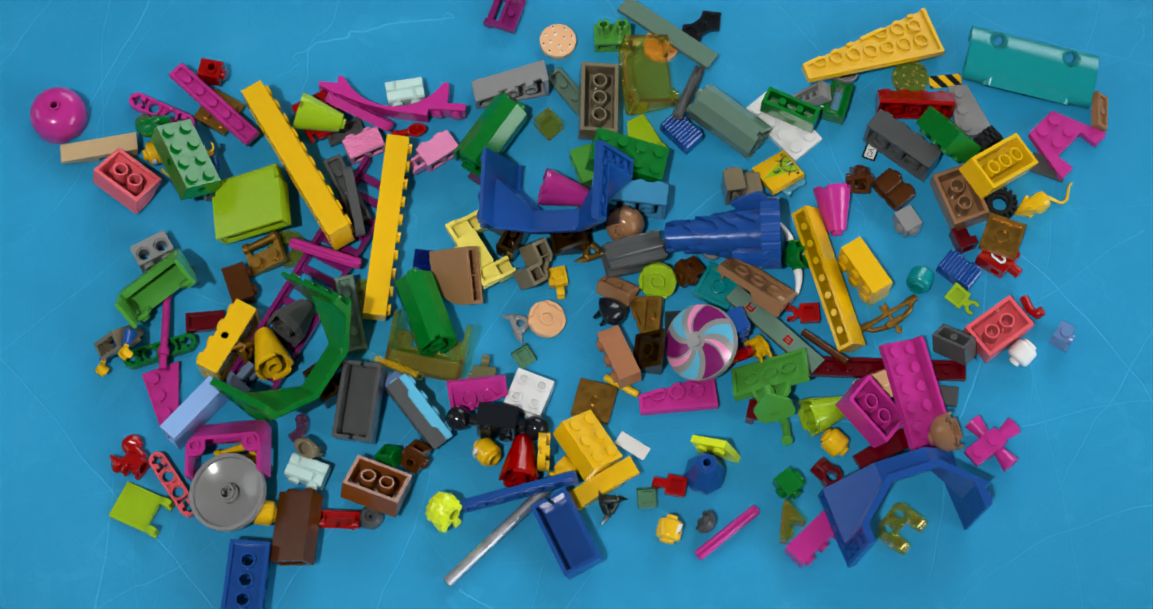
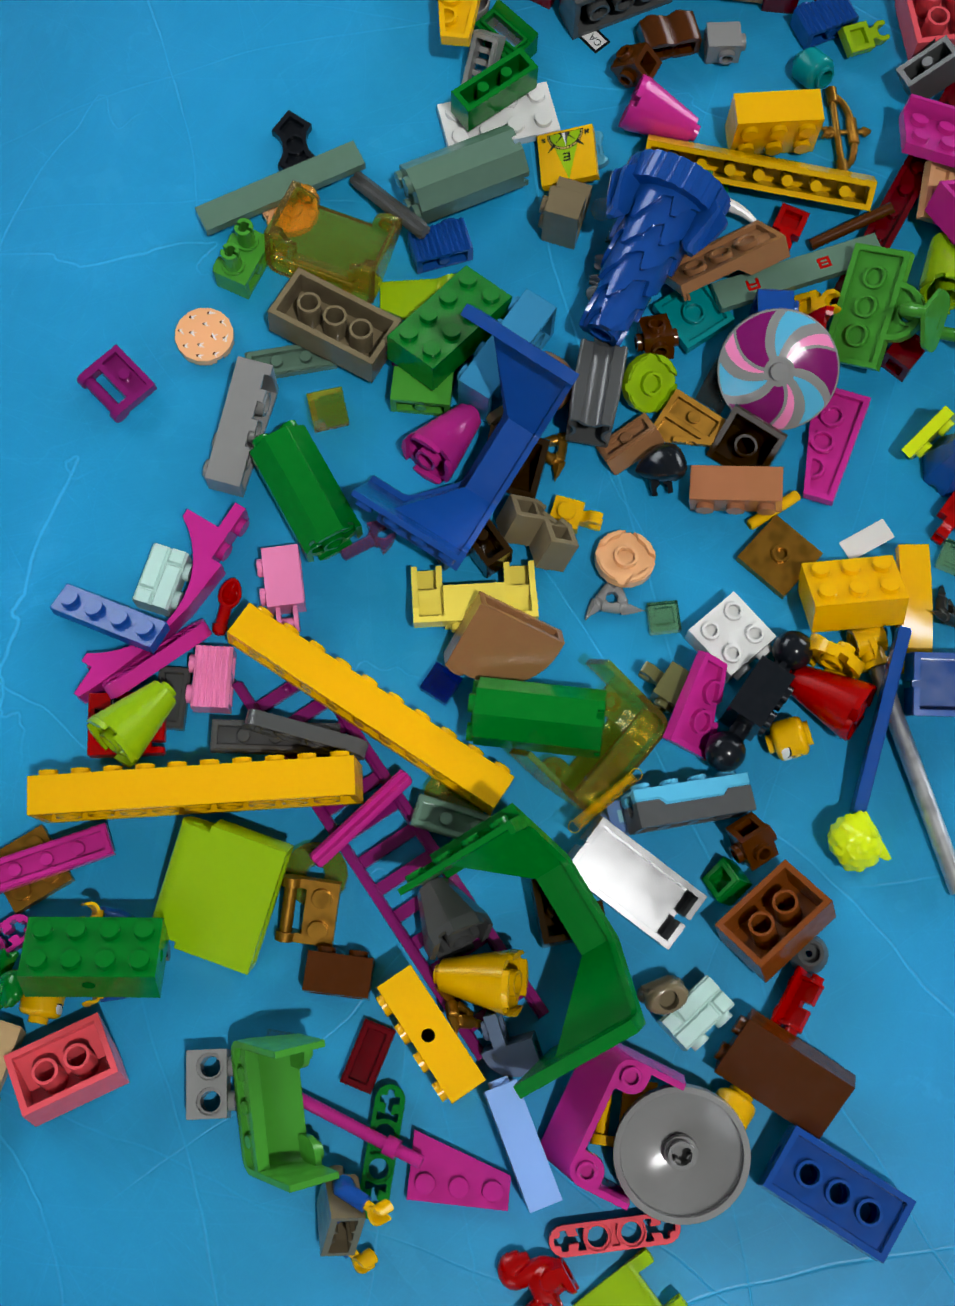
camera: 65 degrees left, 5 degrees up
none -> plate [50,584,170,654]

